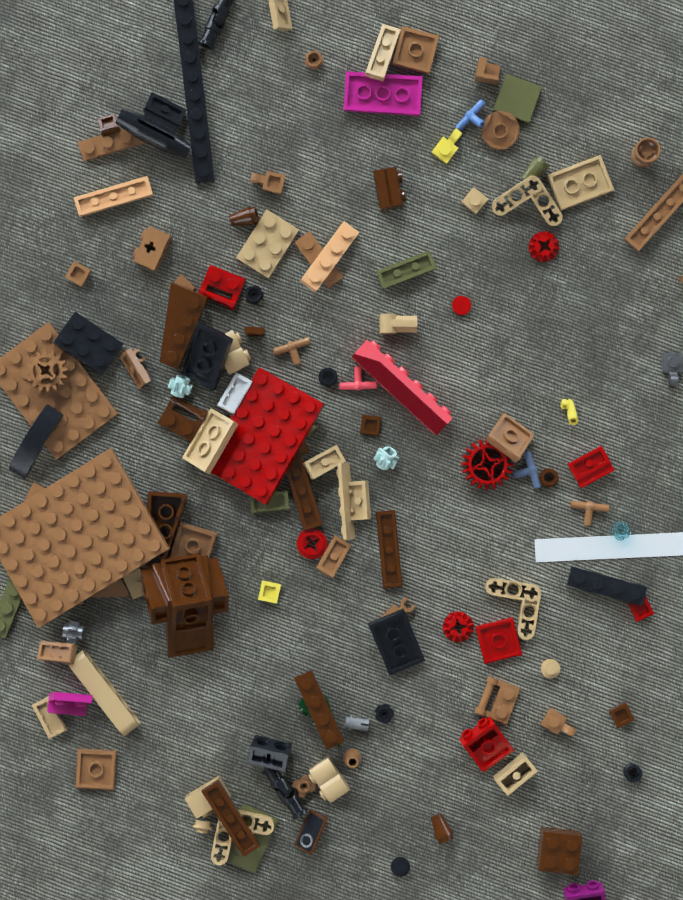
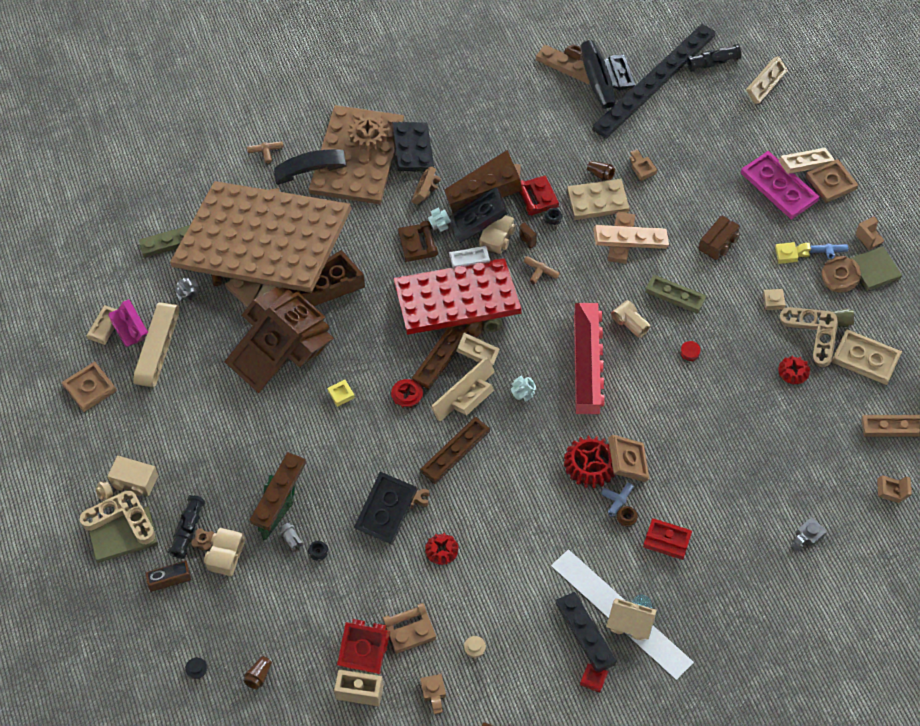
camera: 50 degrees right, 30 degrees down
medium nougat plate [37,641,77,664] -> none
medium nougat plate [65,261,92,288] -> none
light nougat plate [74,176,154,217] -> none
medium nougat brick [132,226,172,273] -> none
medium nougat plate [169,522,217,559] -> none
tan plate [182,408,238,475] -> none
reddish brown plate [201,779,260,857] -> none
black brick [247,735,292,772] -> none
olive plate [249,490,290,514] -> none
medium nougat plate [305,51,324,70] -> none
medium nougat plate [315,535,351,579] -> none
black plate [318,368,338,387] -> none
coral piece [339,366,378,391] -> none
medium nougat cone [343,749,362,768] -> none
reddish brown tile [360,415,381,436] -> none
red tile [475,617,522,664] -> none
tan beam [485,578,541,640] -> none
light yellow arm [560,399,579,425] -> none
medium nougat piece [570,500,610,526] -> none
none -> tan brick [606,598,657,640]

